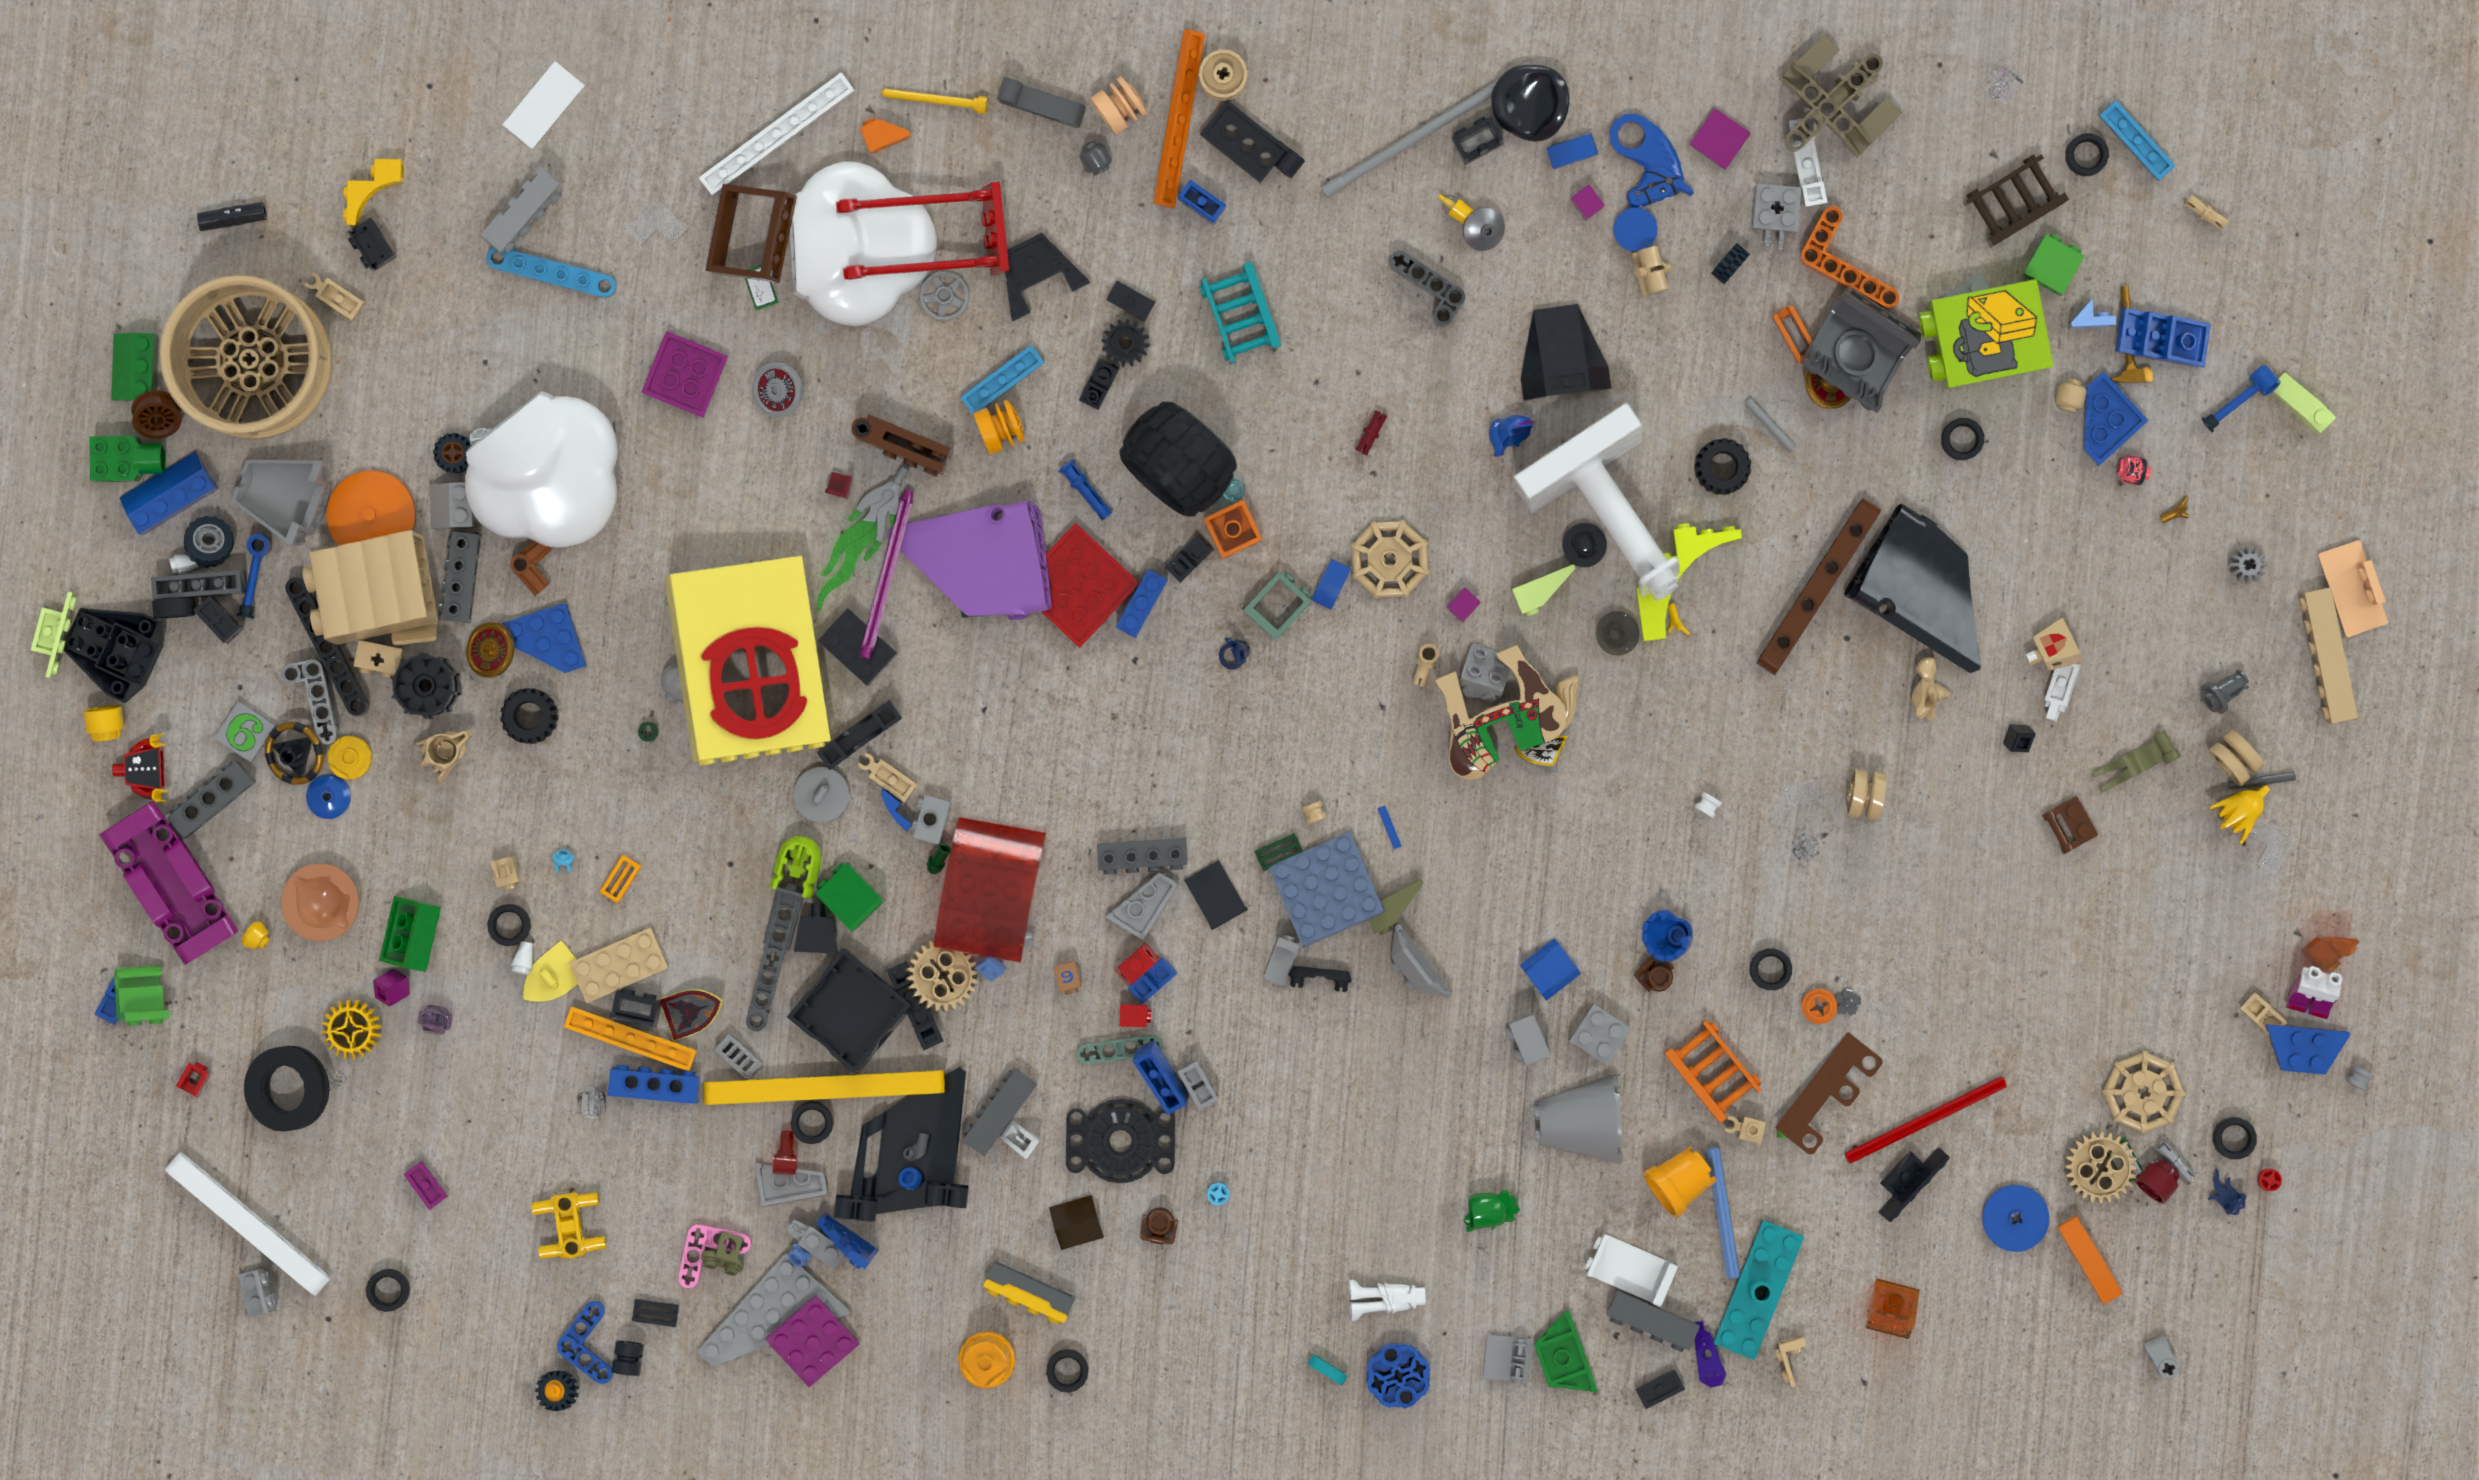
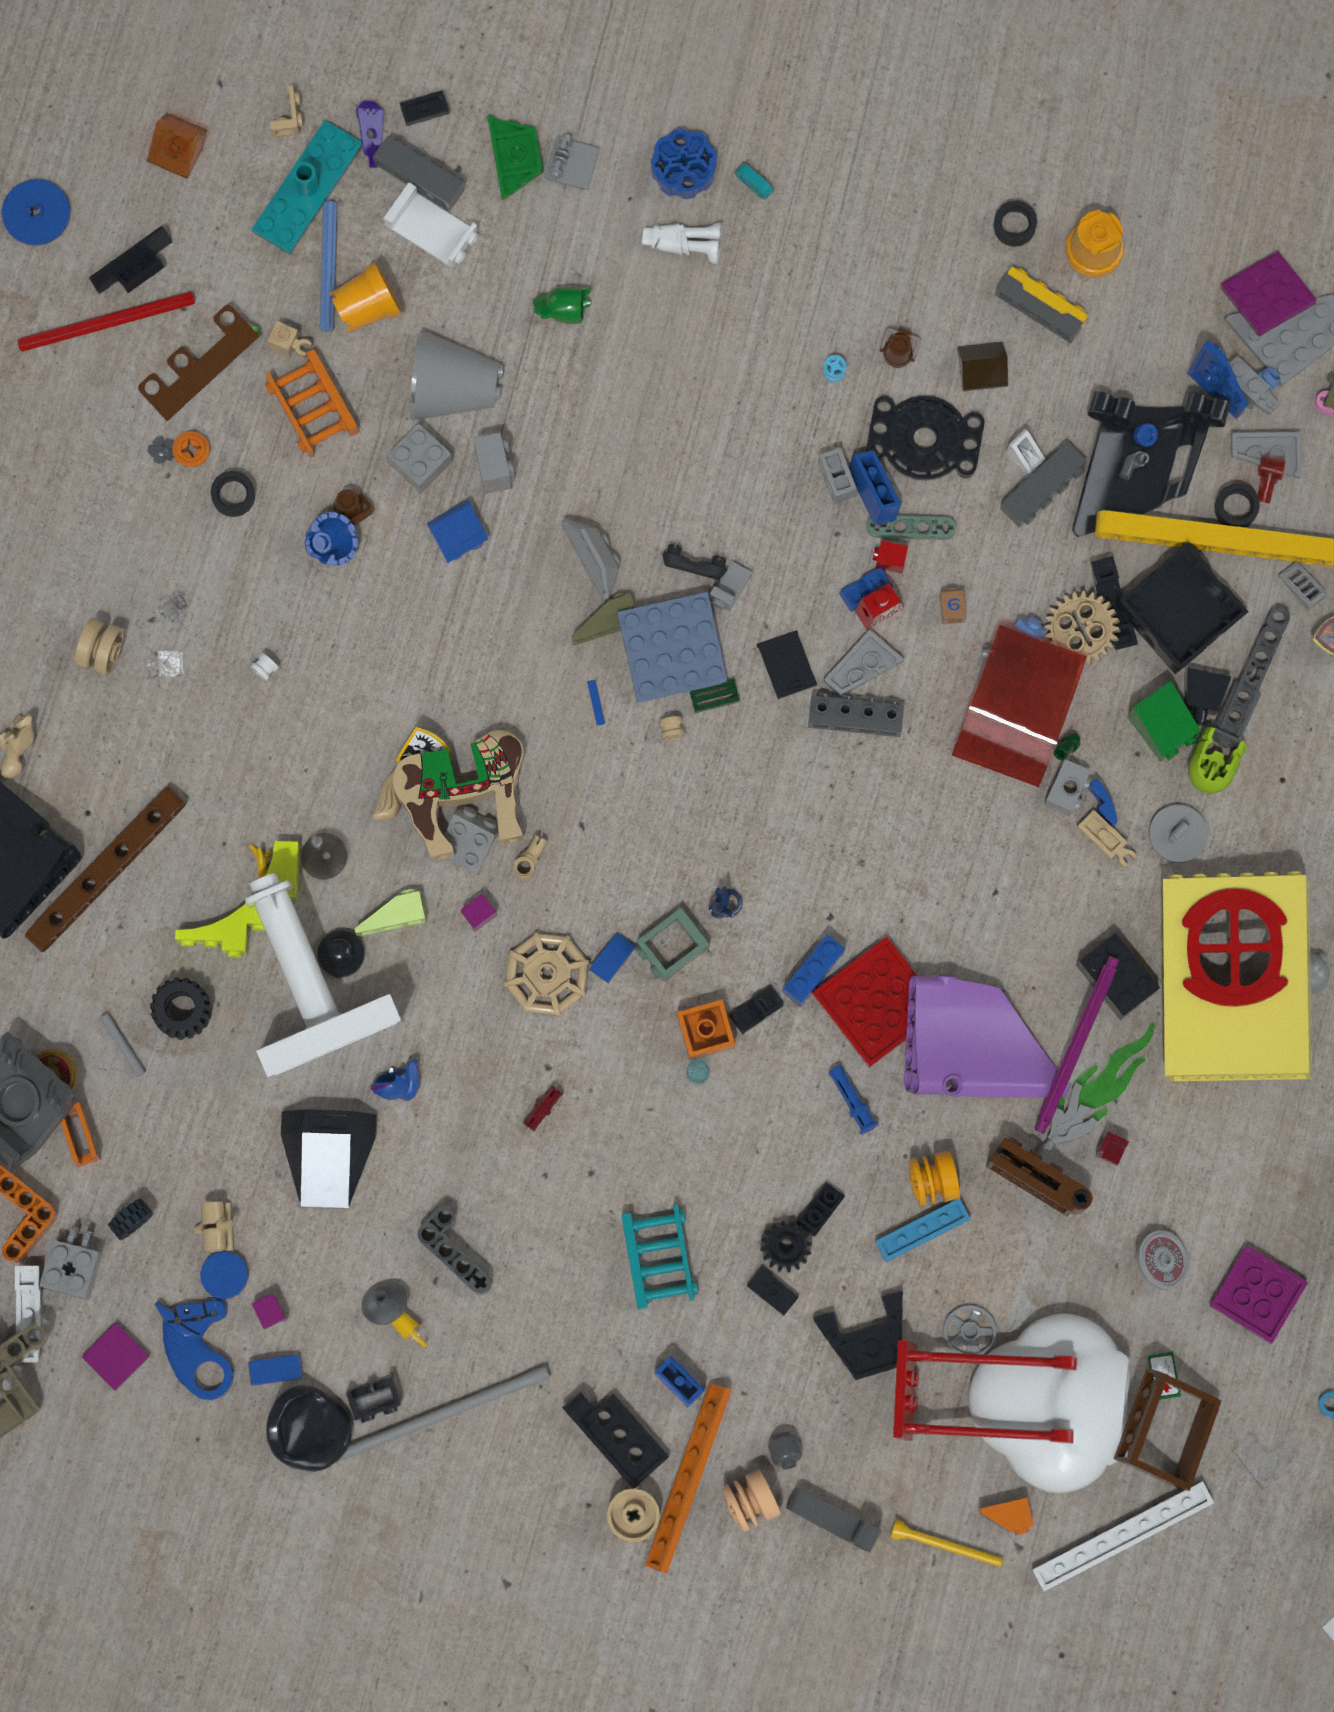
camera: 175 degrees left, 10 degrees down
black arch [817,699,902,770] -> none
black tyre [1119,401,1237,517] -> none

